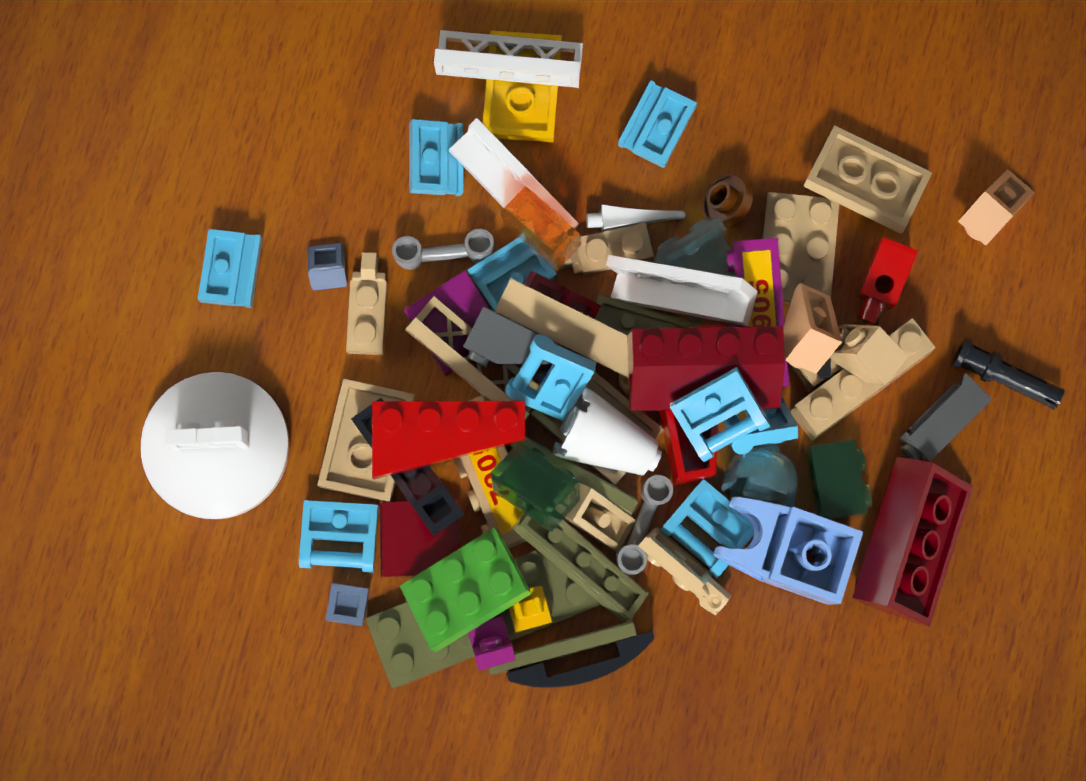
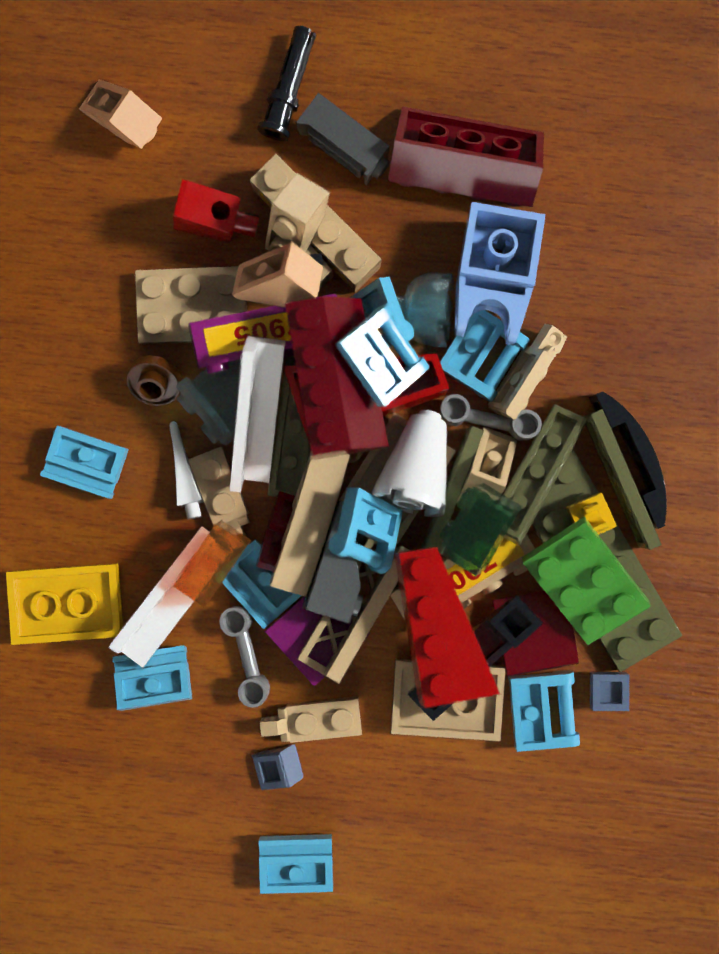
camera: 105 degrees left, 10 degrees up
white bracket [141,372,290,519] -> none
white fence [434,30,583,88] -> none
magenta bracket [468,615,516,671] -> none
tan plate [804,125,932,234] -> none
clear green brick [806,439,872,521] -> none

